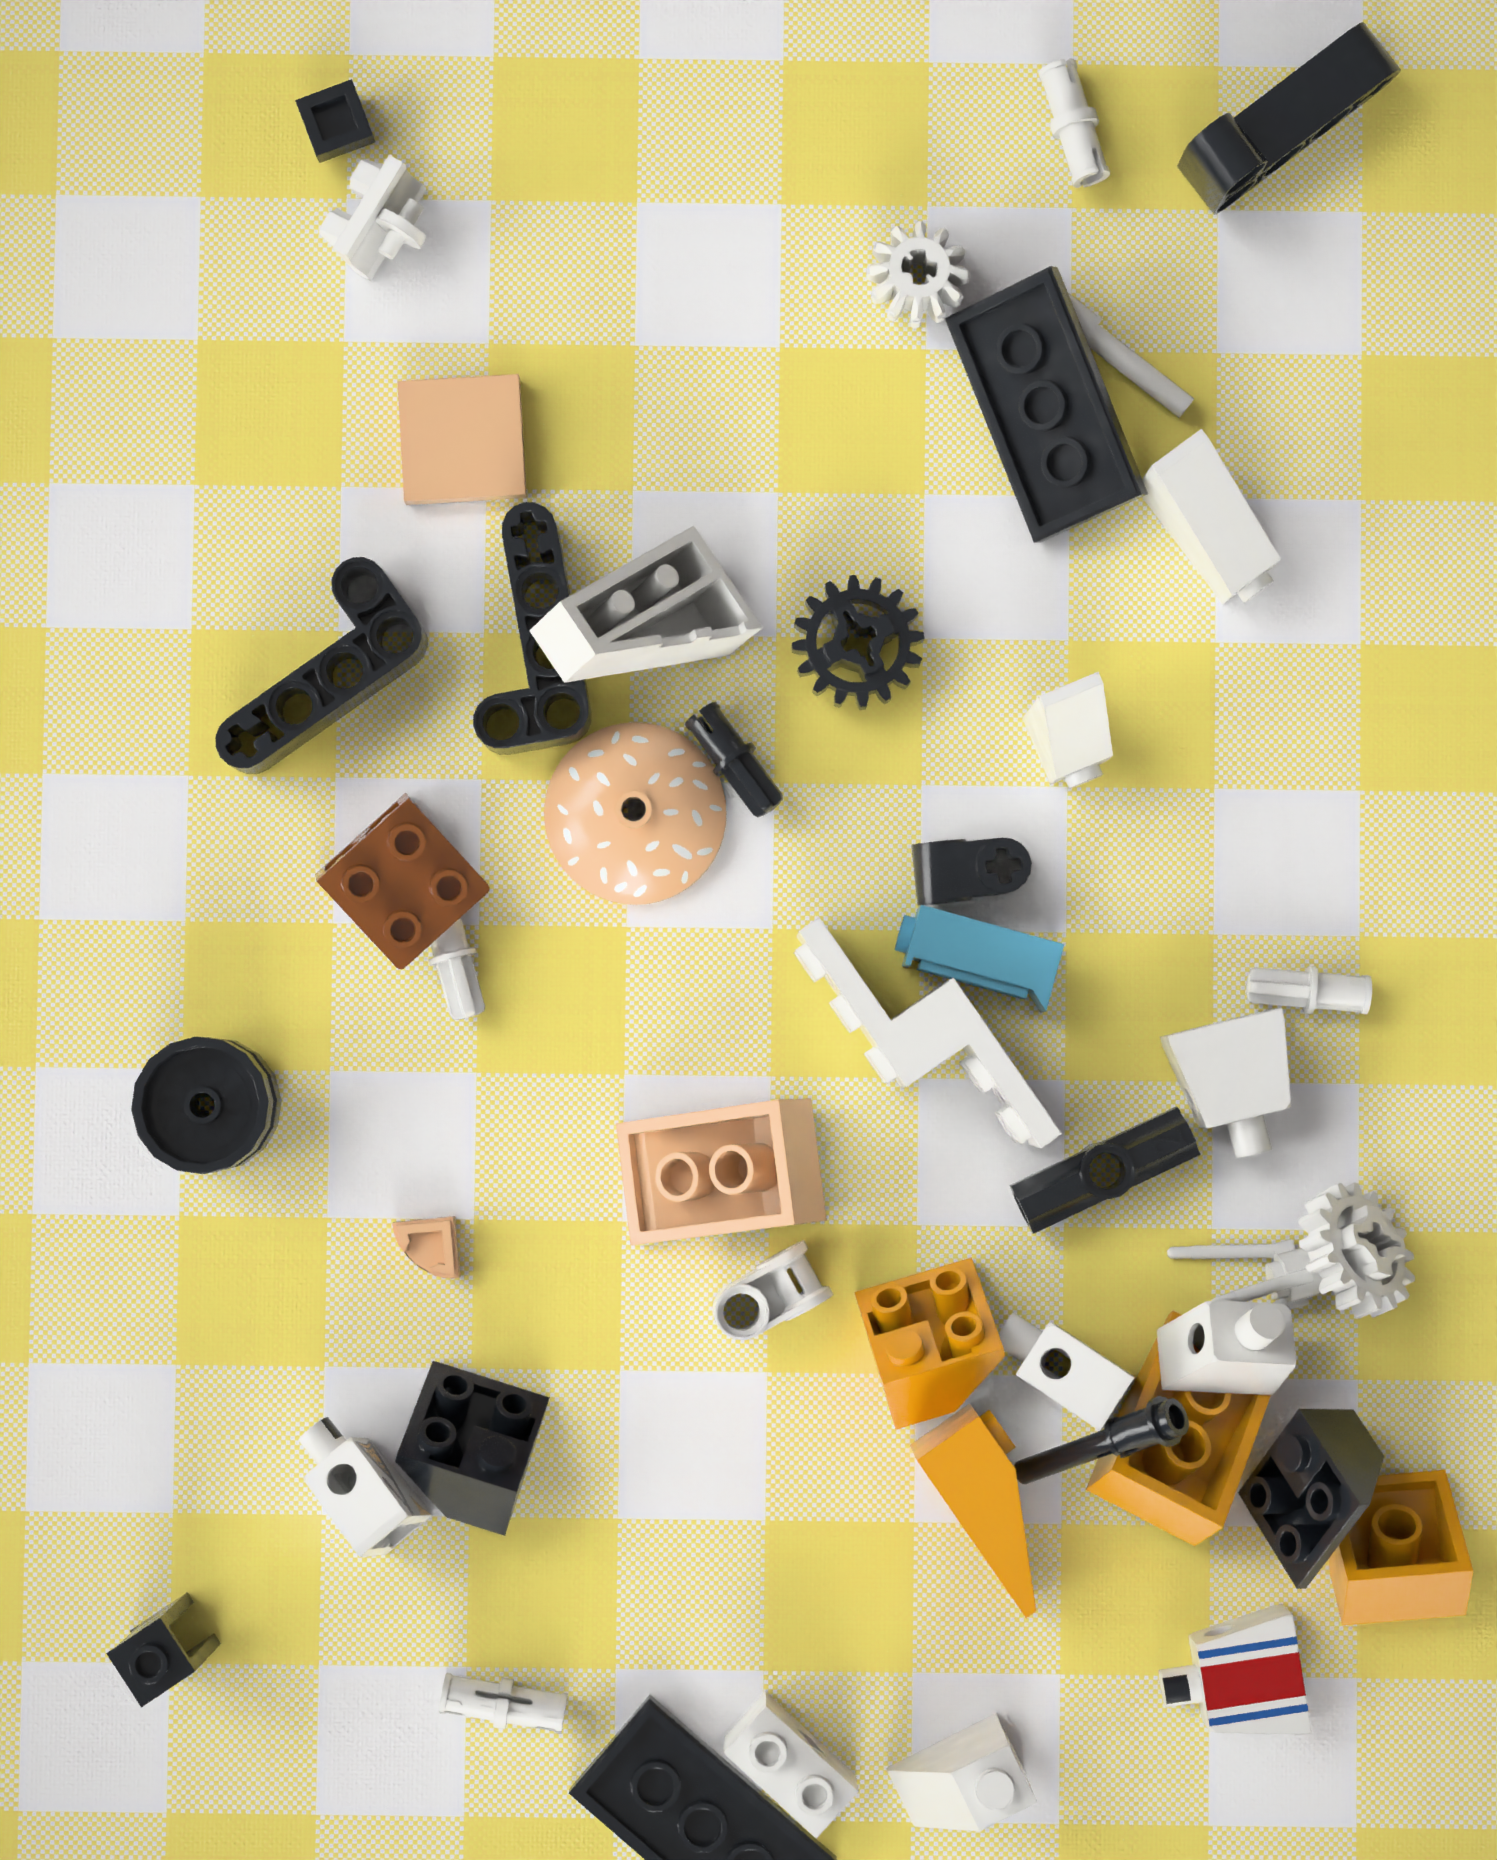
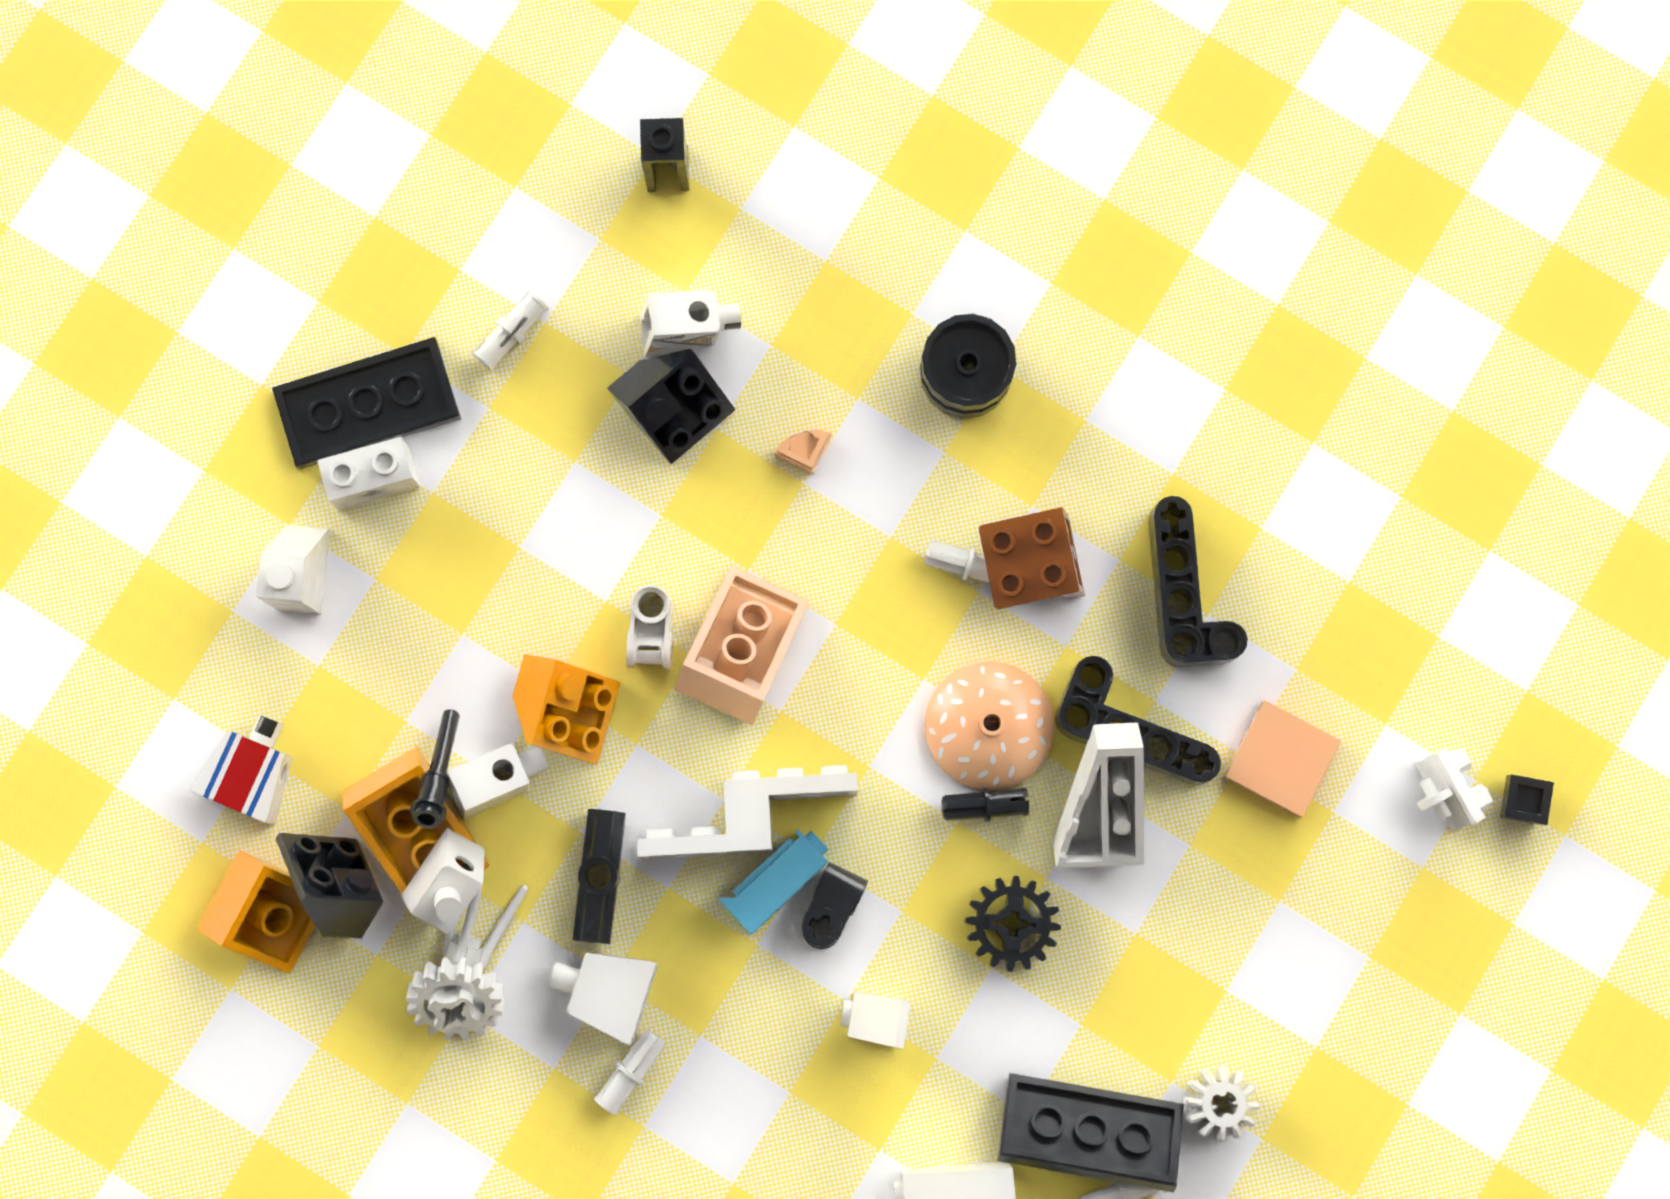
camera: 120 degrees right, 5 degrees down
light orange slope [910,1403,1036,1618] -> none

